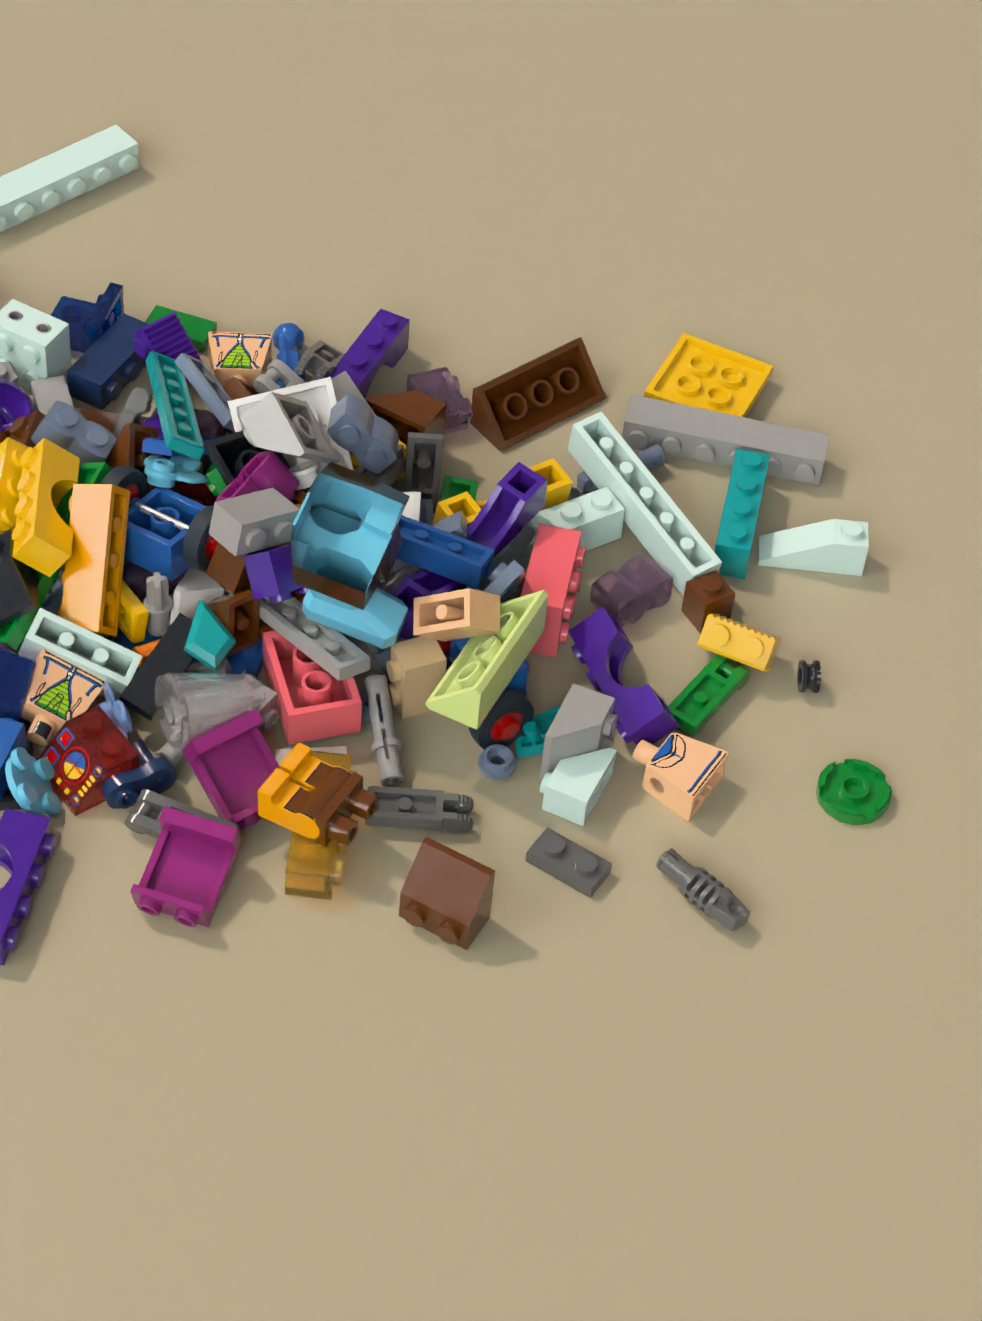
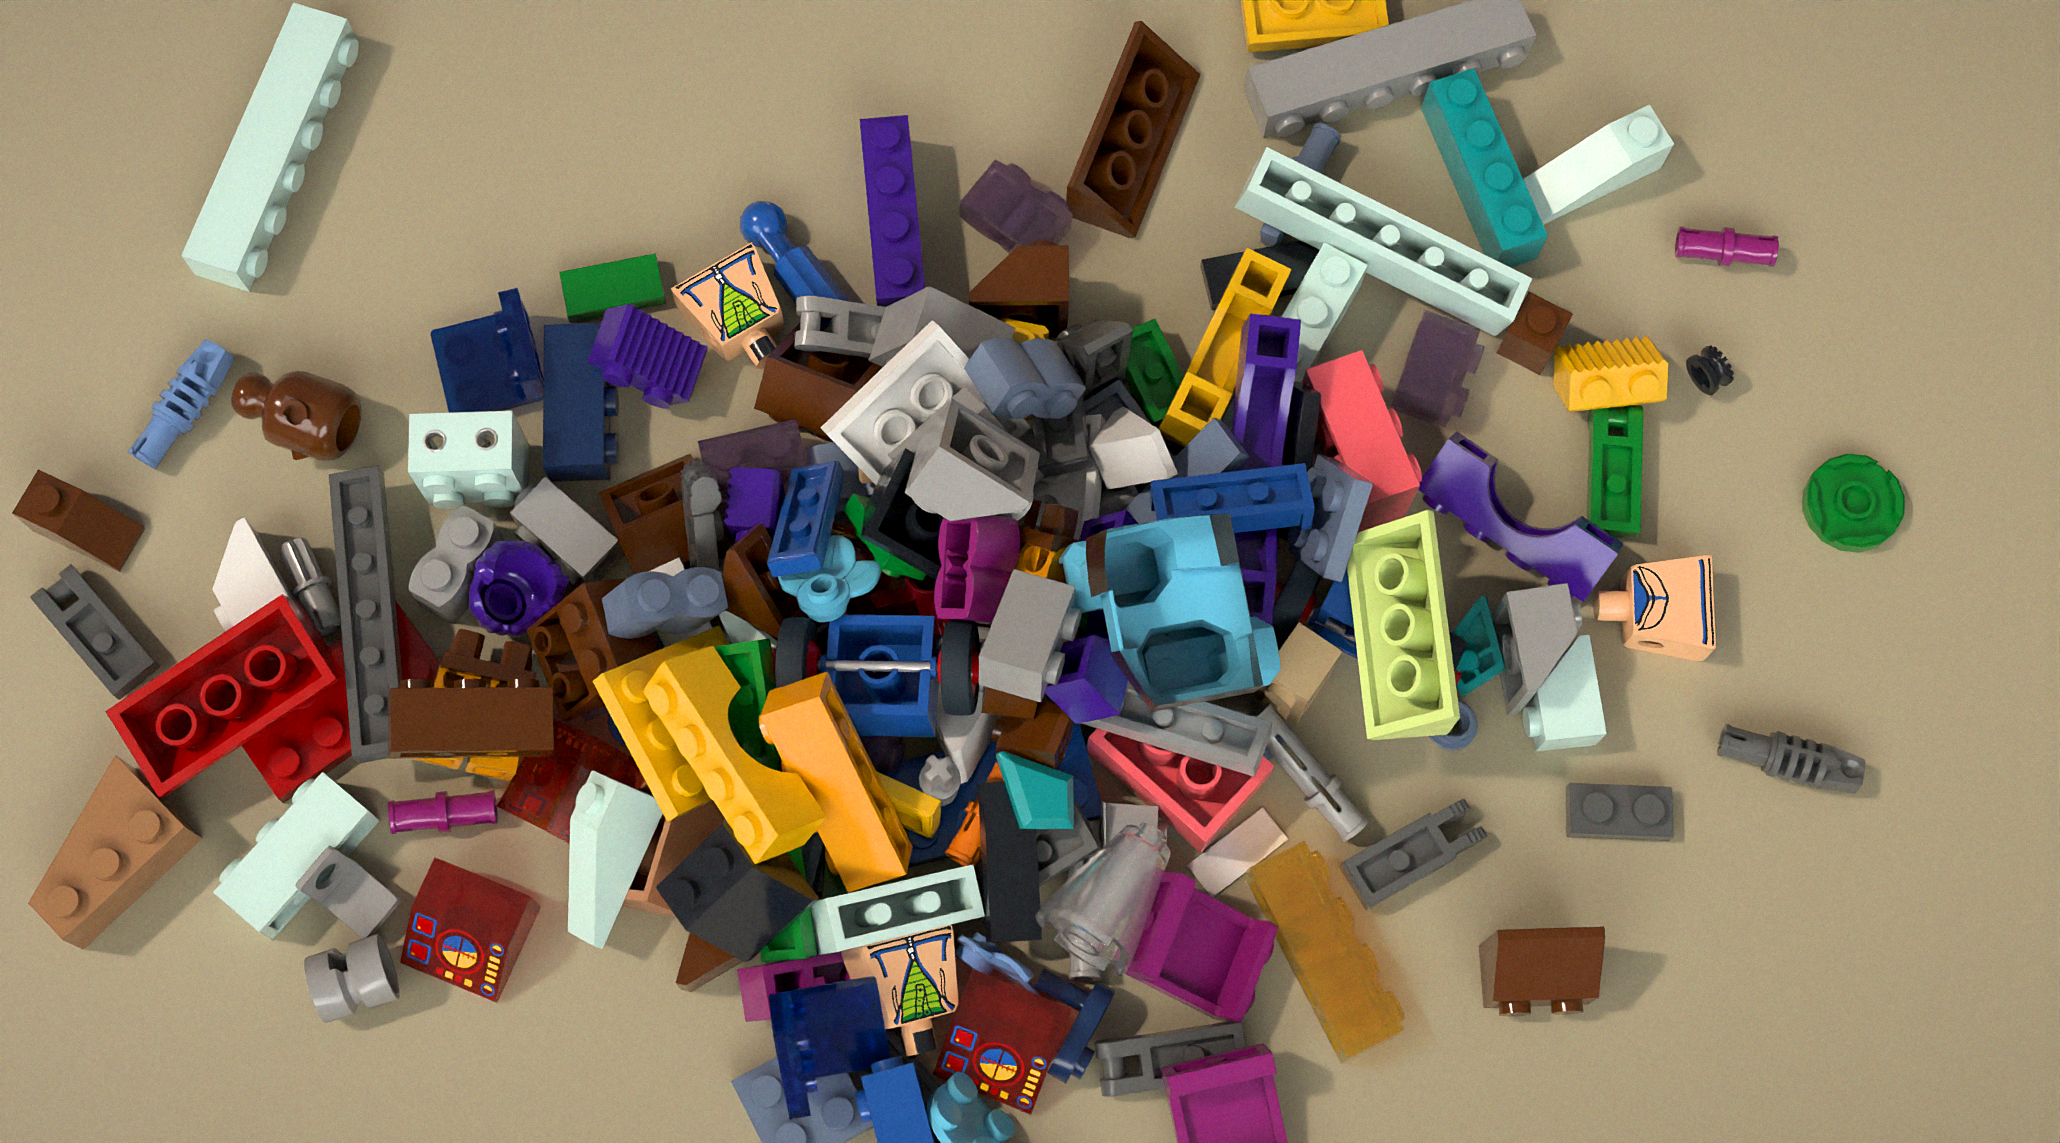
camera: 30 degrees left, 25 degrees up
teal tile [145,351,205,460] -> none
sand blue tile [174,353,235,432] -> none
hips [257,742,378,848] -> none
dark grey hinge [294,340,344,381] -> none
light nougat brick [413,588,500,641] -> none
none -> magenta pin [1675,226,1779,267]

